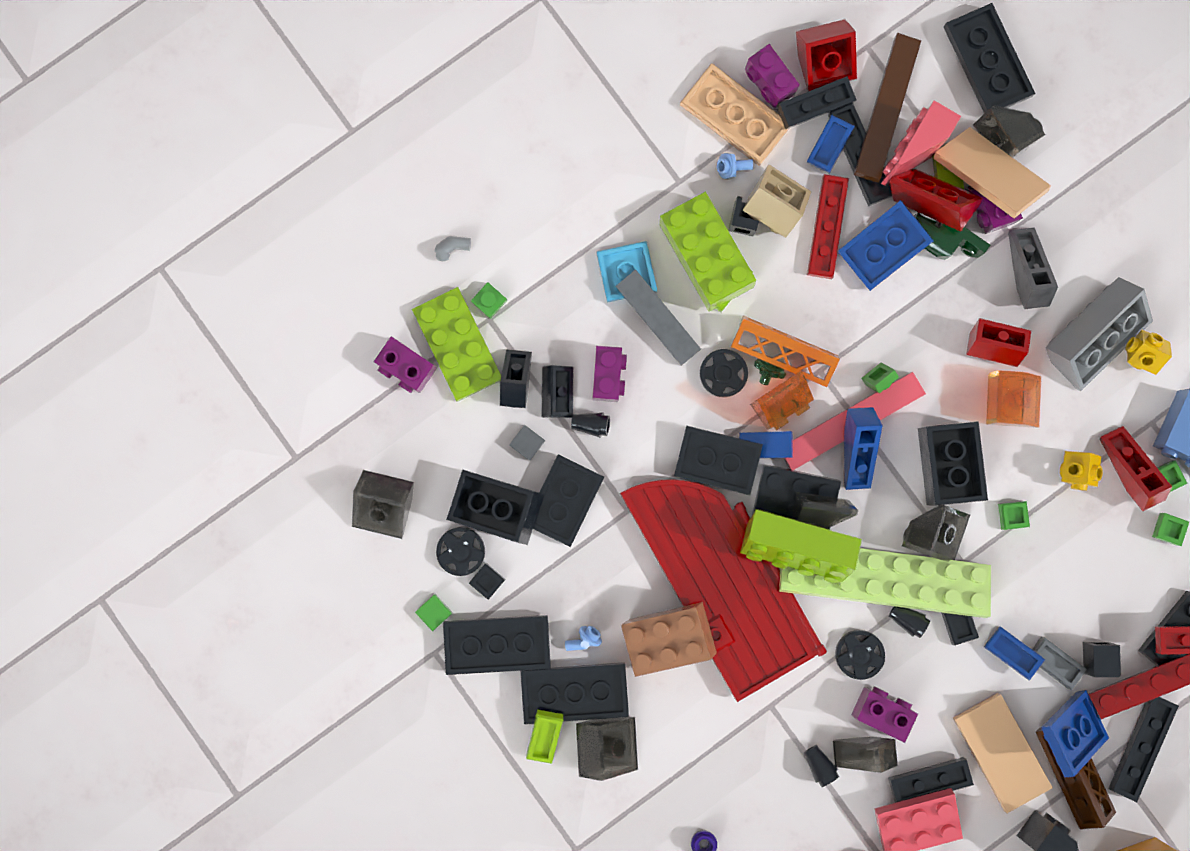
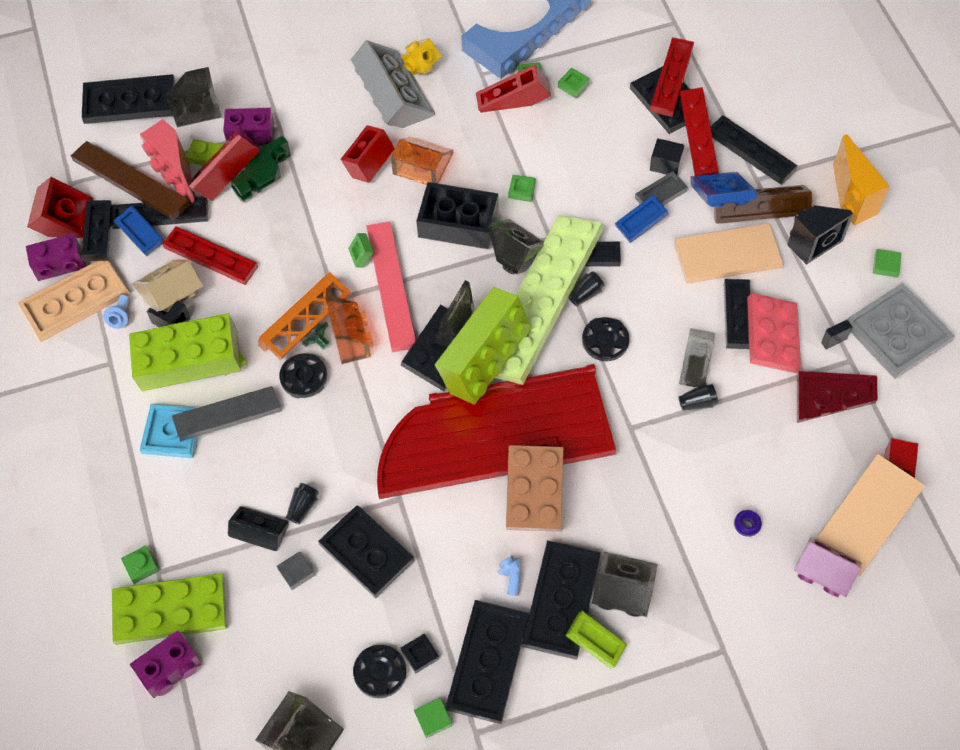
camera: 70 degrees left, 25 degrees down
light grey arm [435,236,471,261] -> none
black brick [446,469,543,545] -> none
black slope [500,350,532,408] -> none
magenta brick [593,346,627,402] -> none
black plate [674,425,763,495] -> none
blue tile [739,431,793,458] -> none
blue plate [838,200,934,291] -> none
blue slope [844,407,883,490] -> none
magenta brick [851,686,918,743] -> none
light nougat tile [934,127,1051,218] -> none
flat silver slope [1008,227,1058,309] -> none
yellow brick [1060,451,1103,491] -> none

